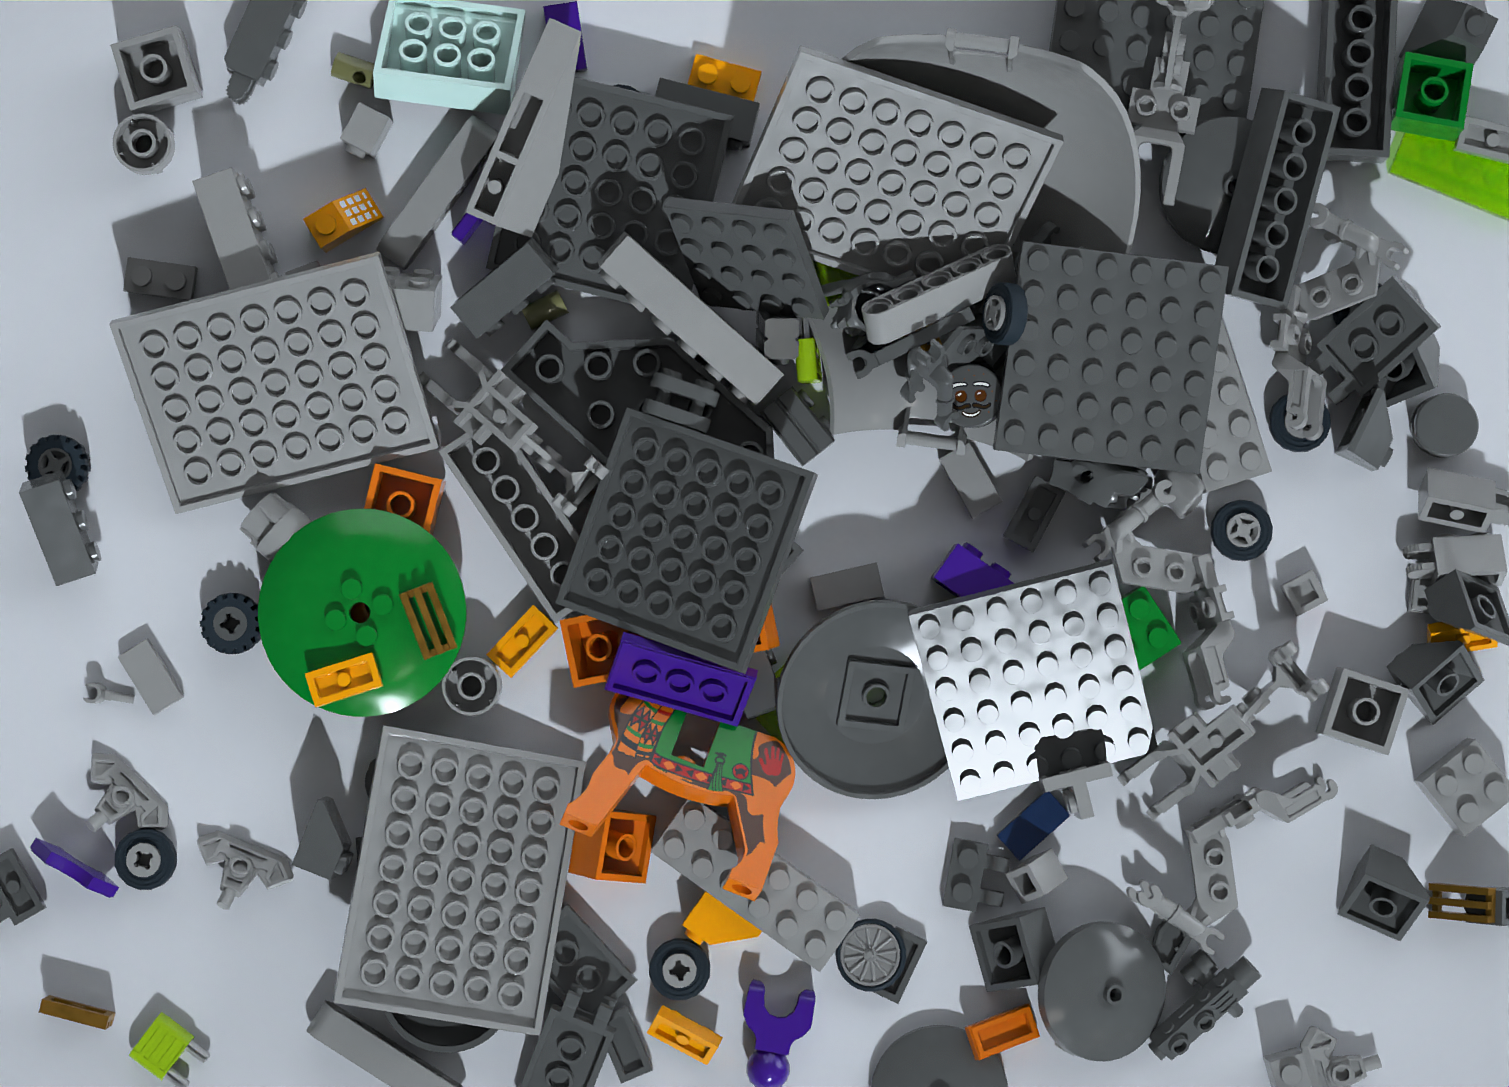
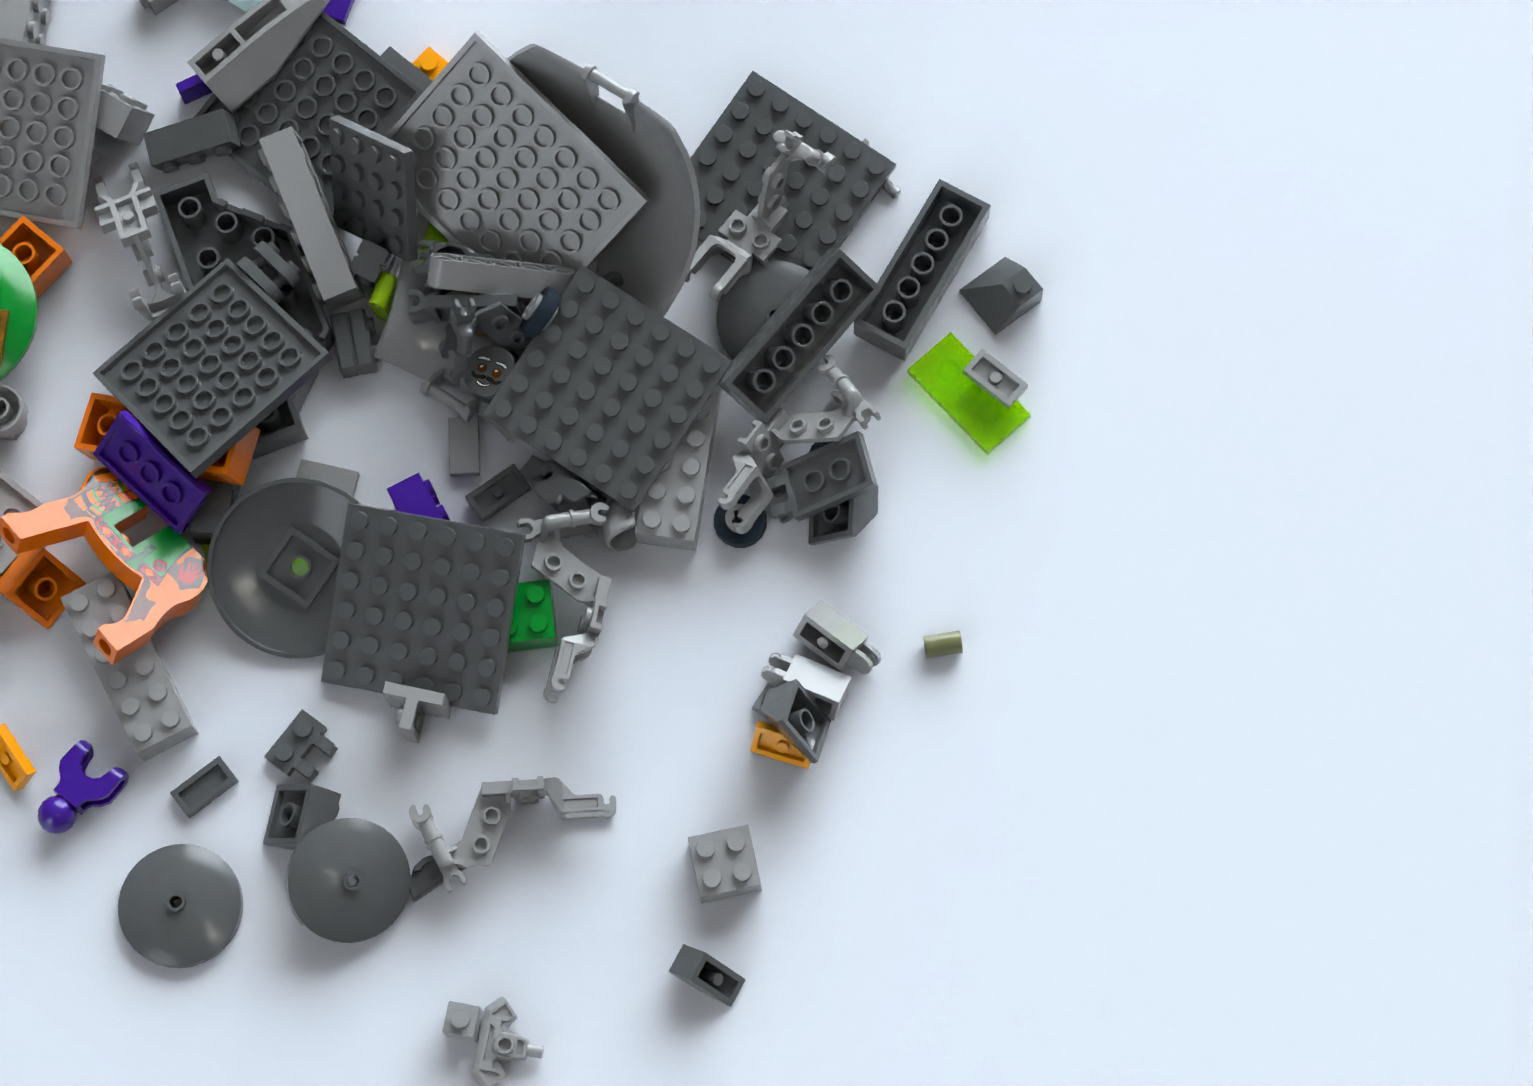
camera: 30 degrees right, 15 degrees down
light orange slope [303,188,384,253] -> none
light grey beam [376,115,499,270] -> none
light grey brick [438,433,580,623] -> none
light orange plate [486,605,558,678] -> none
olive piece [522,290,569,330] -> none
black wheel [649,938,710,1000] -> none
light orange slope [682,891,762,945] -> none
light grey wheel [836,918,906,992] -> none
orange tile [964,1004,1040,1060] -> none
dark blue tile [996,792,1071,861] -> none
light grey brick [1005,848,1068,904] -> none
light grey piece [1117,640,1330,821] -> none
dark grey piece [1148,949,1262,1061] -> none
black wheel [1210,500,1273,561] -> none
light grey plate [1280,570,1328,616] -> none
light grey brick [1316,667,1410,755] -> none
dark grey slope [1335,387,1394,471] -> none
dark grey slope [1337,844,1430,941] -> none
dark grey slope [1386,640,1485,725] -> none
green brick [1391,51,1474,142] -> none
dark grey head [1410,393,1479,458] -> none
pearl gold tile [1428,883,1496,923] -> none

